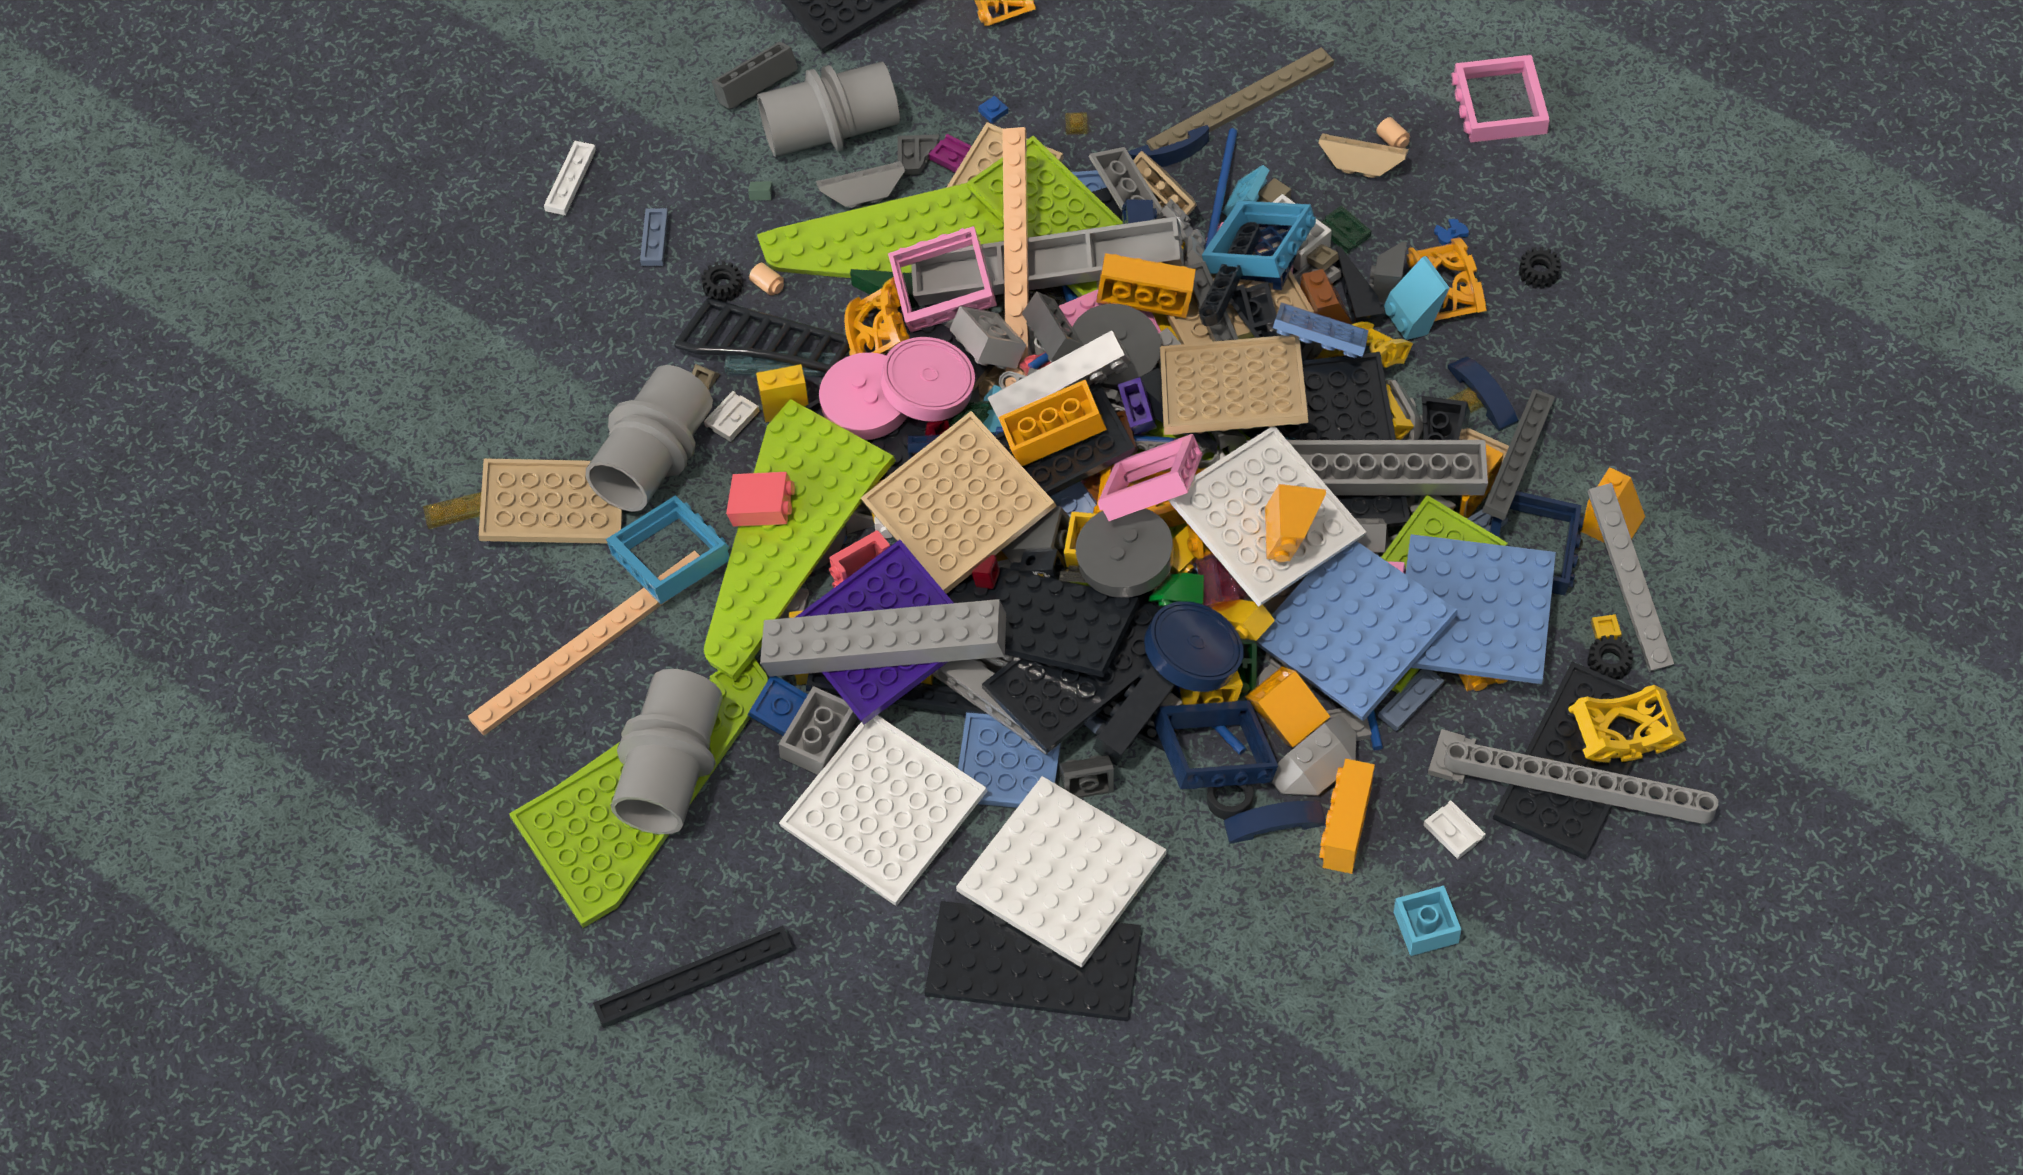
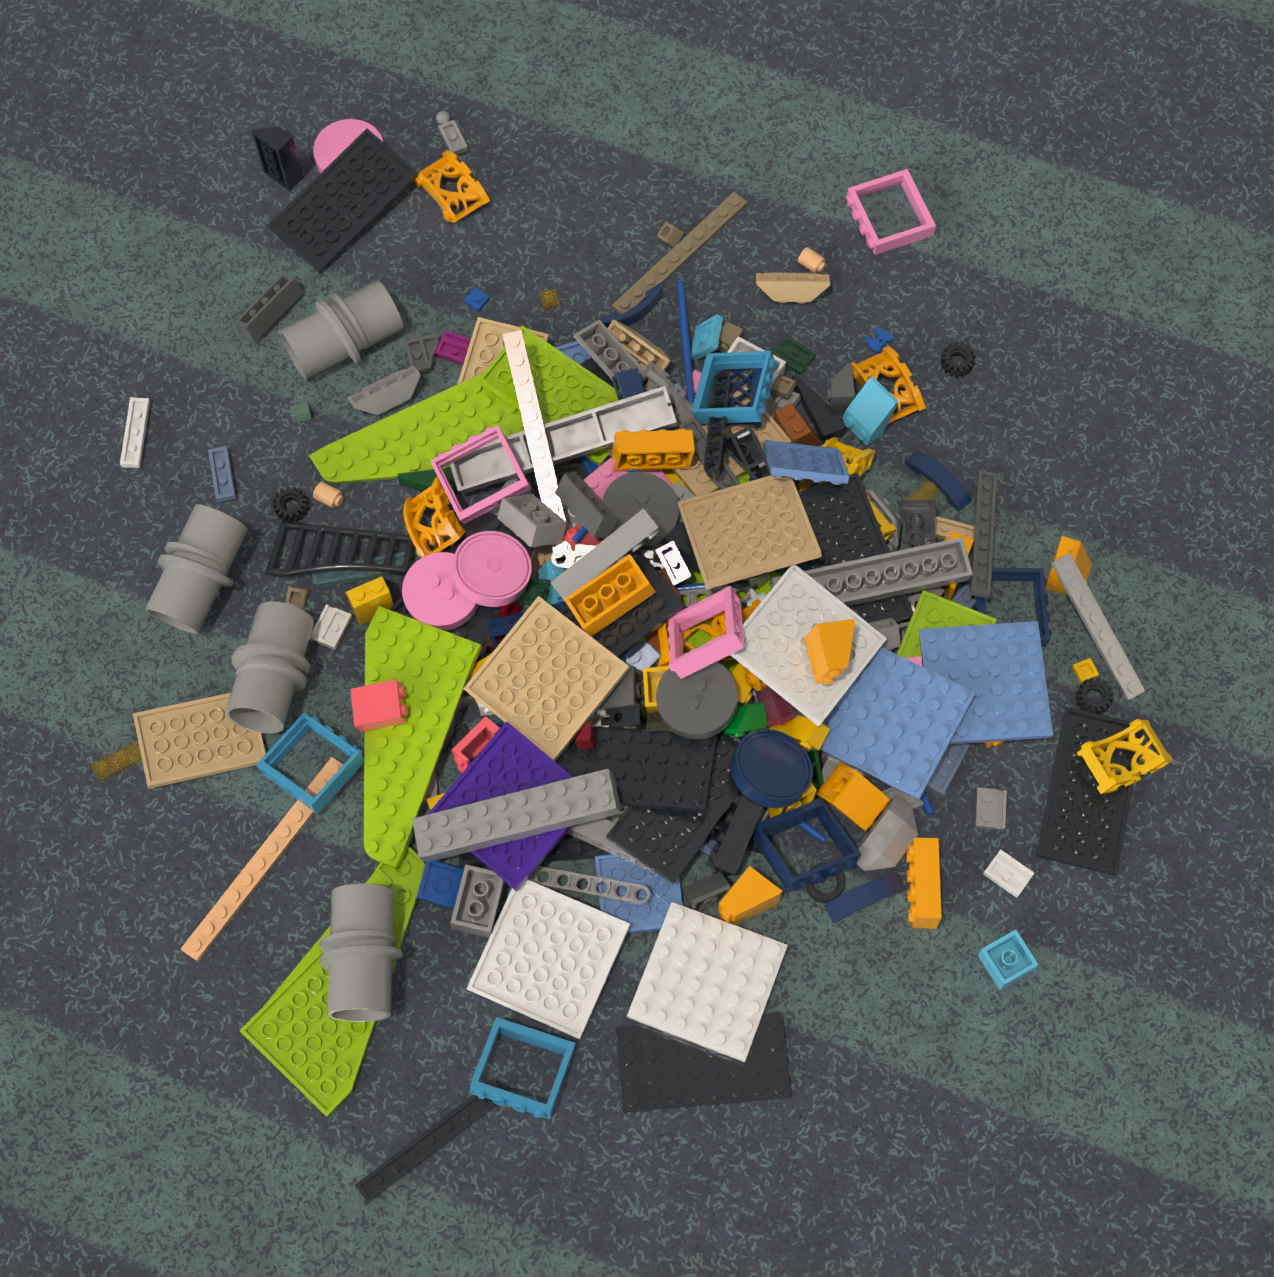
camera: 15 degrees left, 10 degrees up
light grey beam [1444,741,1718,824] -> none
none -> light grey piece [145,504,248,634]
none -> dark azure window [470,1017,575,1119]
none -> light grey beam [528,866,651,905]
none -> dark tan slope [657,221,684,247]
none -> light orange slope [718,866,782,925]

